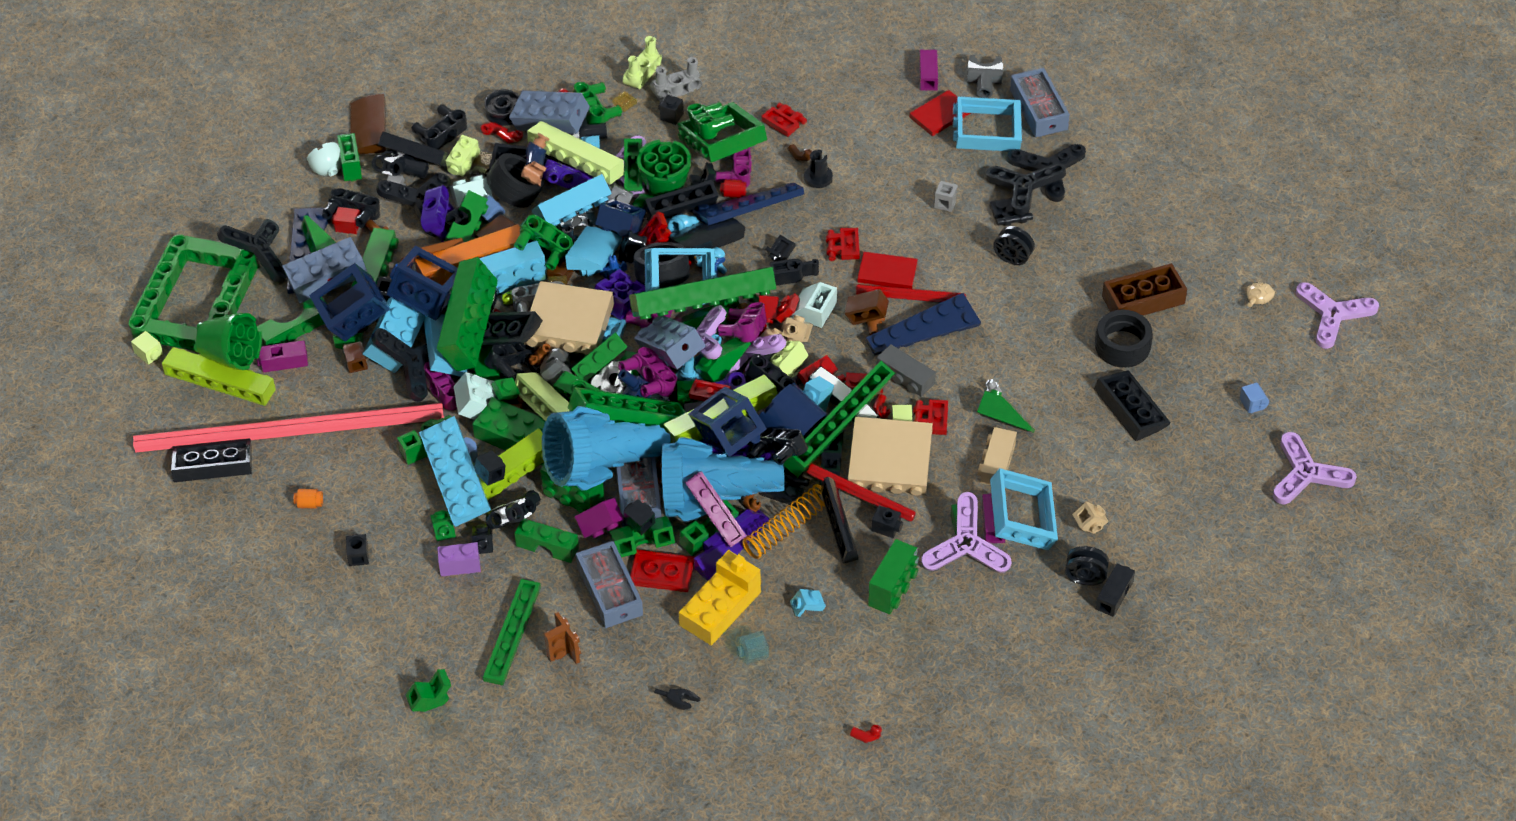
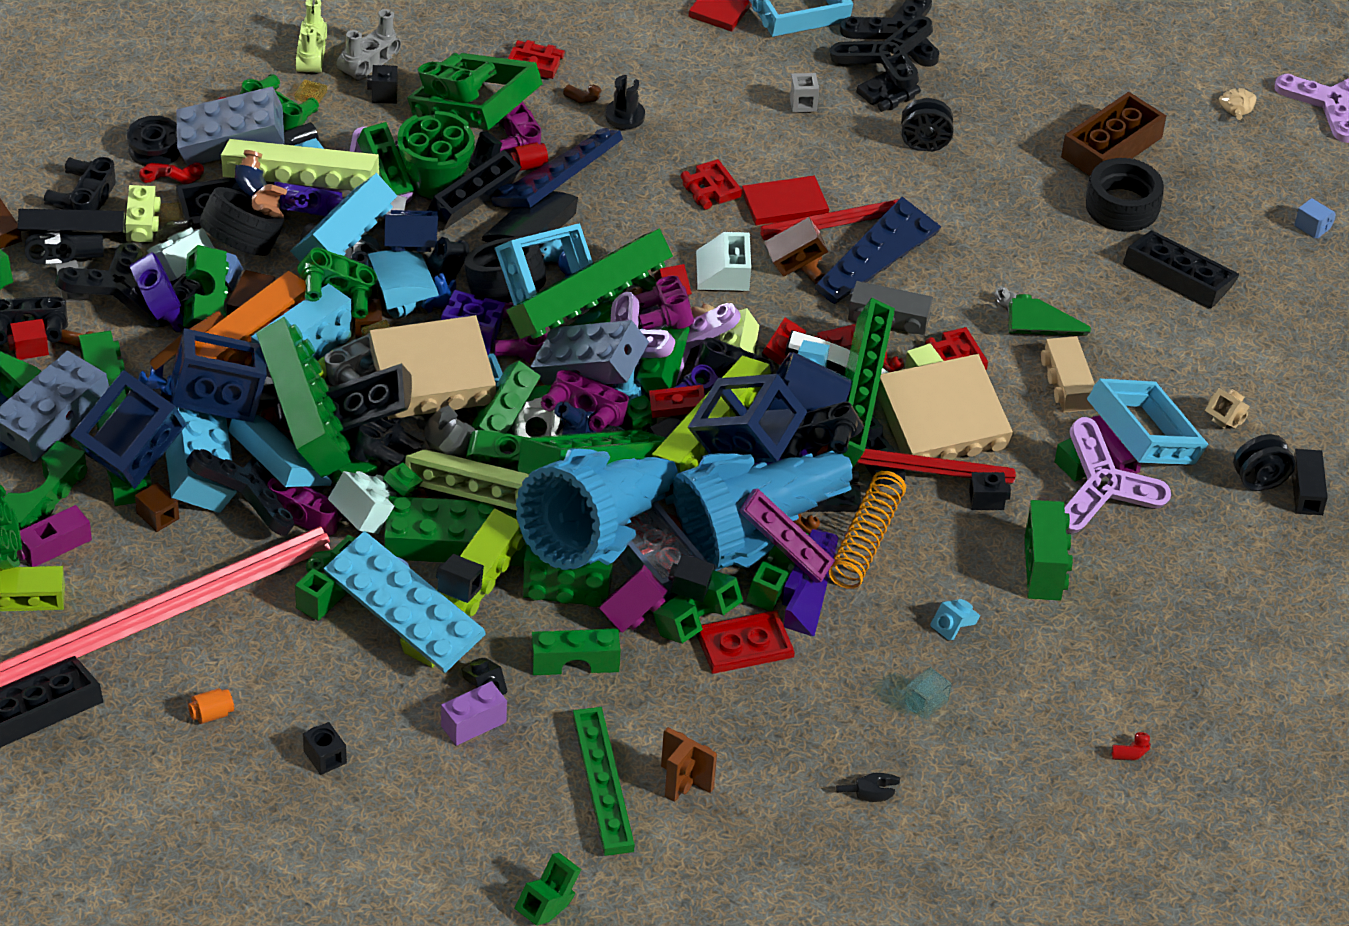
camera: 30 degrees left, 5 degrees down
green bracket [430,510,456,541] -> none
black connector [486,490,541,529] -> none
dark orange arm [528,343,551,366] -> none
brick [576,541,643,628] -> none
green arm [632,194,657,209] -> none
red plate [638,212,672,246] -> none
medium azure animal [666,214,699,233] -> none
yellow hinge [679,550,761,646] -> none
black bracket [765,235,796,262] -> none
black piece [770,259,819,286] -> none
red plate [776,293,800,323] -> none
tan brick [782,315,813,342] -> none
black slope [820,477,859,564] -> none

